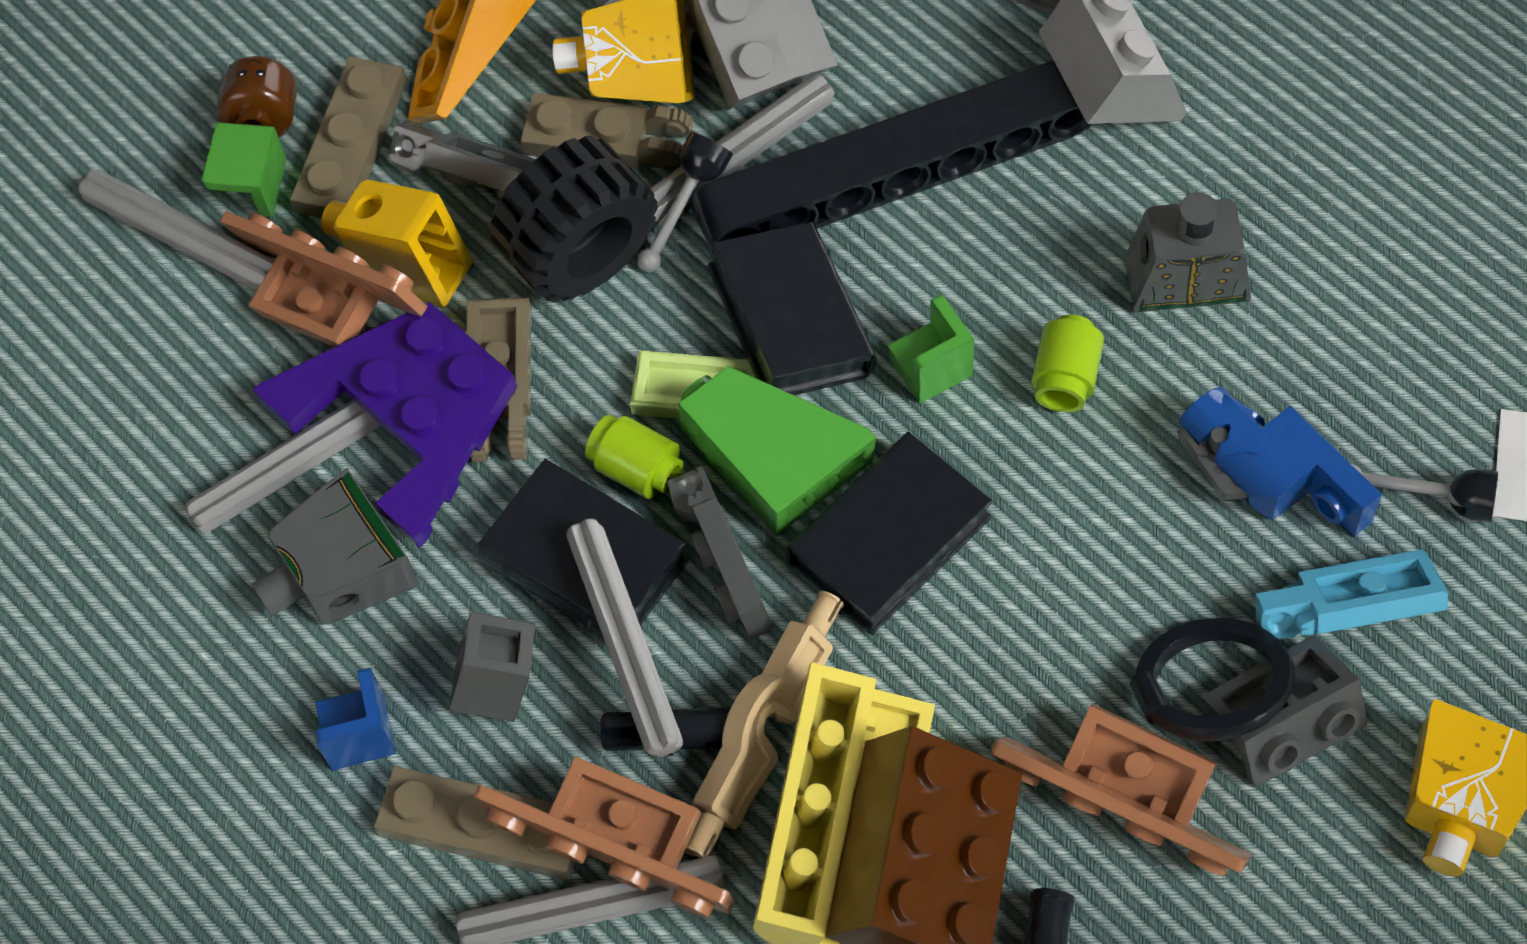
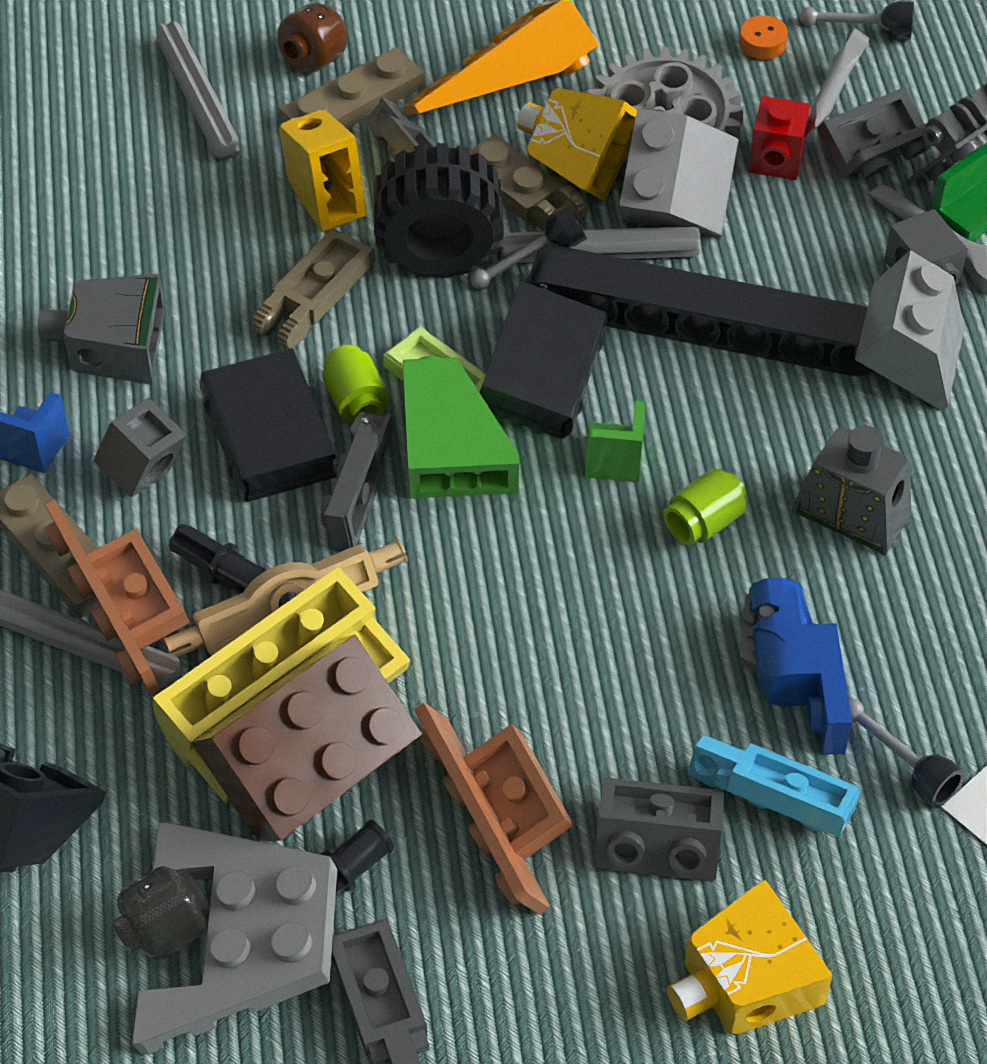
camera: 30 degrees right, 10 degrees down
light grey axle [185,400,381,533] -> none
bright green panel [202,122,287,217] -> none
nougat bracket [219,211,428,347] -> none
dark purple wing [253,302,517,549] -> none
light grey axle [566,518,683,758] -> none
black piece [785,432,992,635] -> none
black piece [1130,618,1295,741] -> none

